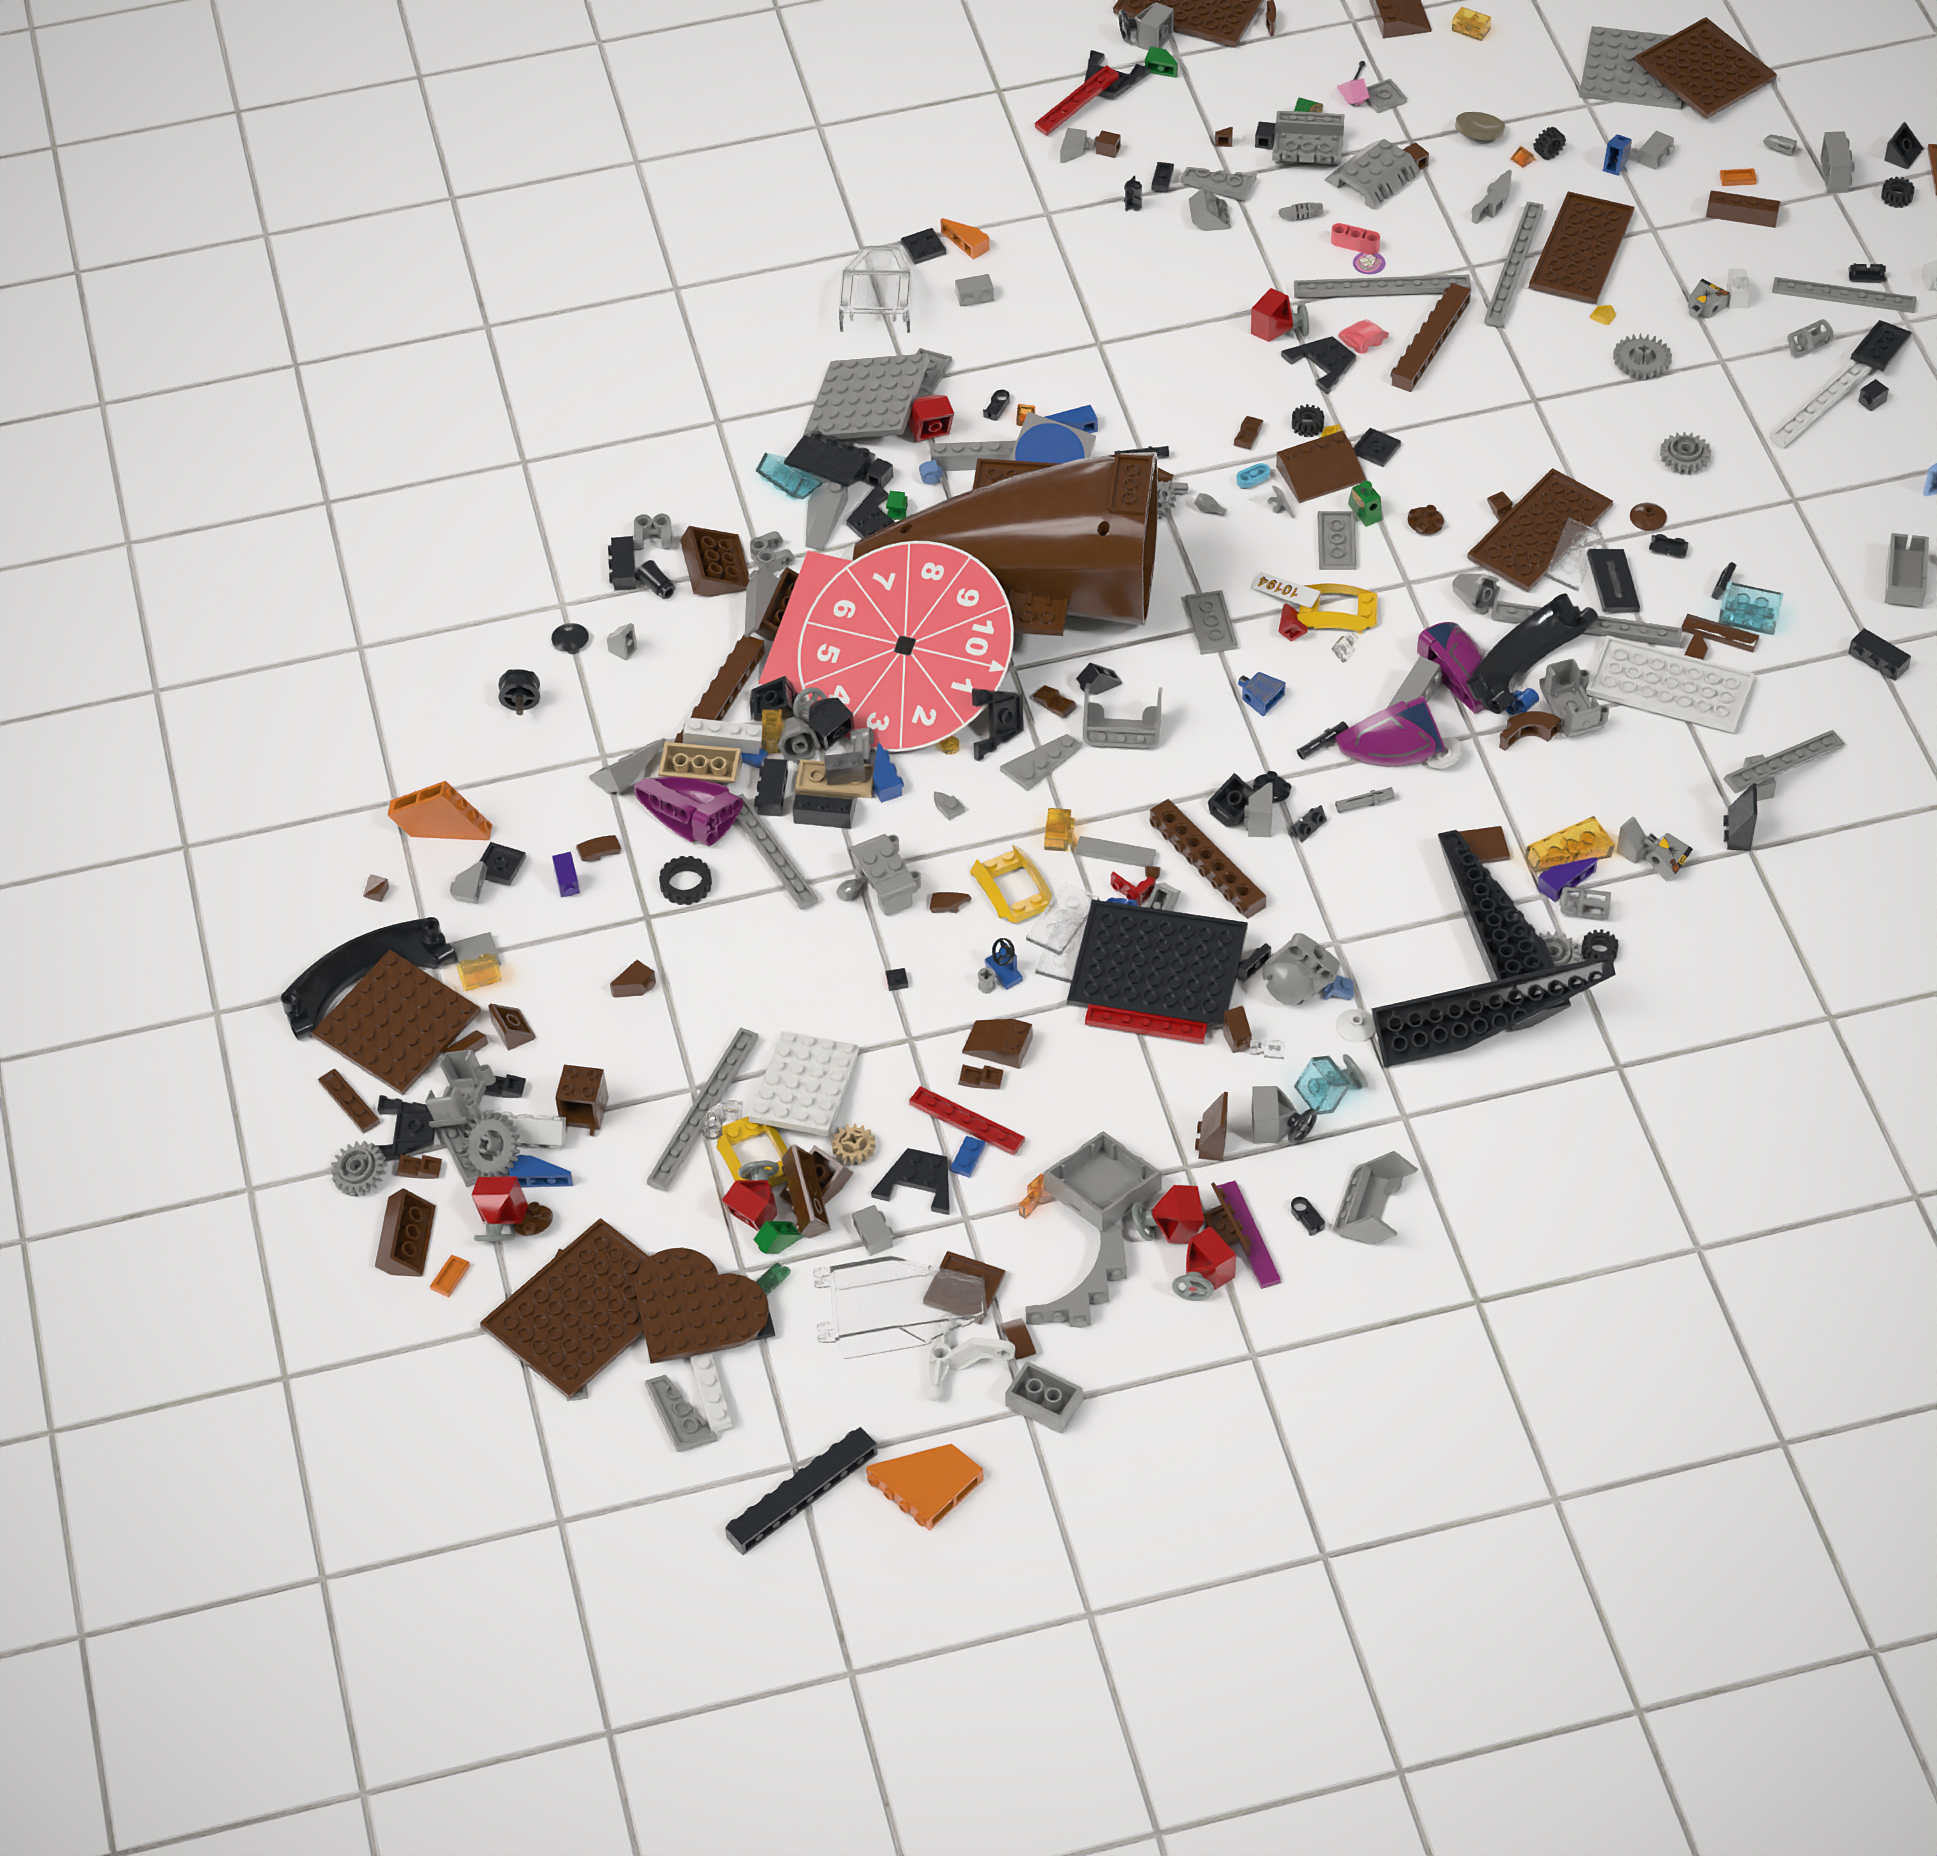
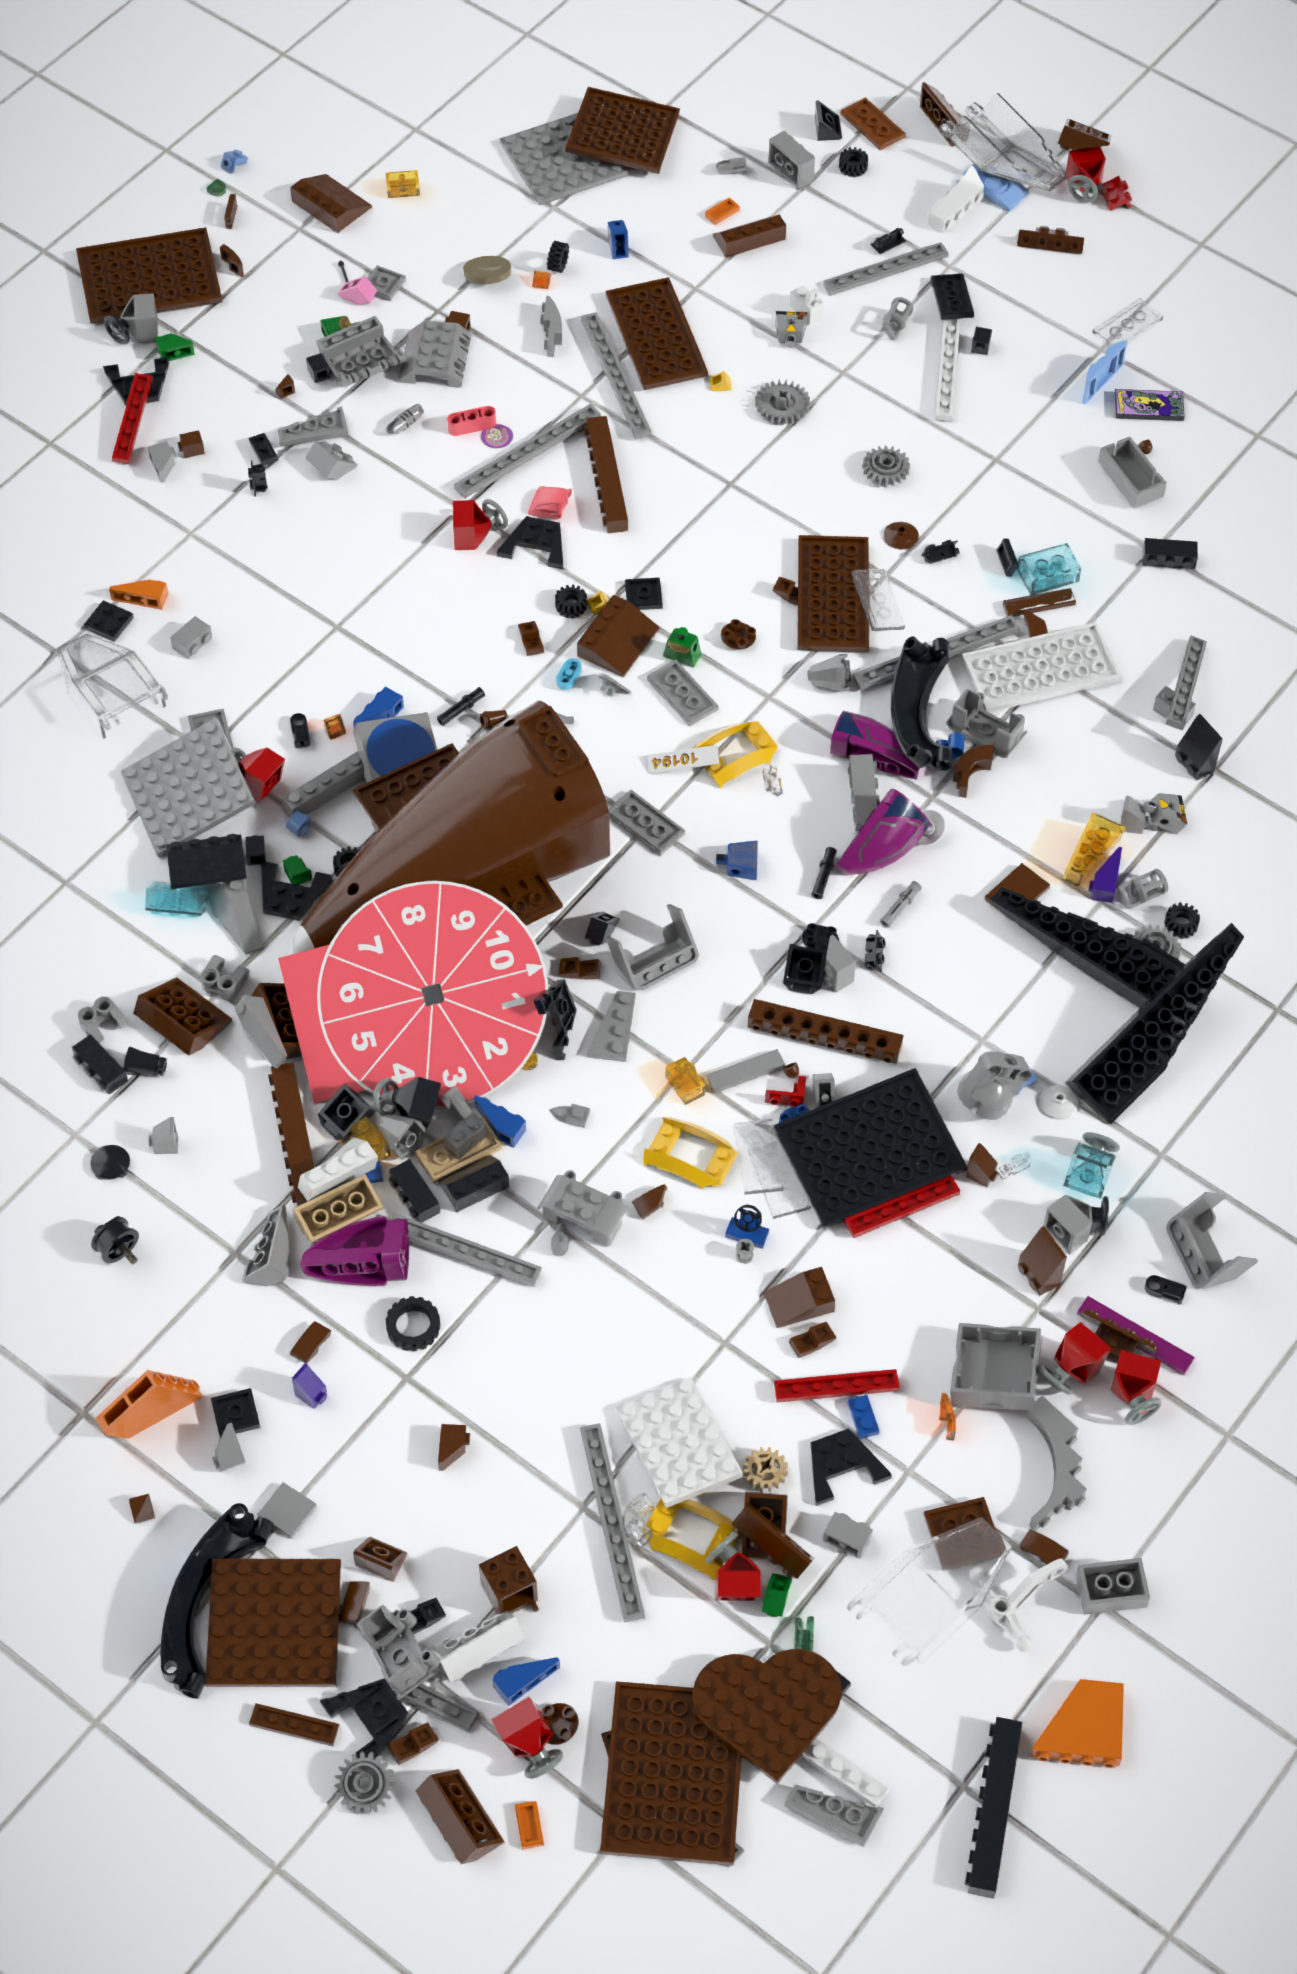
camera: 40 degrees left, 5 degrees up
clear yellow brick [456,953,502,992] -> none
light grey gear [461,1112,521,1177] -> none
black plate [885,968,908,991] -> none
black plate [1238,943,1272,982] -> none
red bracket [1278,603,1308,642] -> none
black piece [1587,549,1640,612] -> none
light grey brick [1638,130,1675,170] -> none

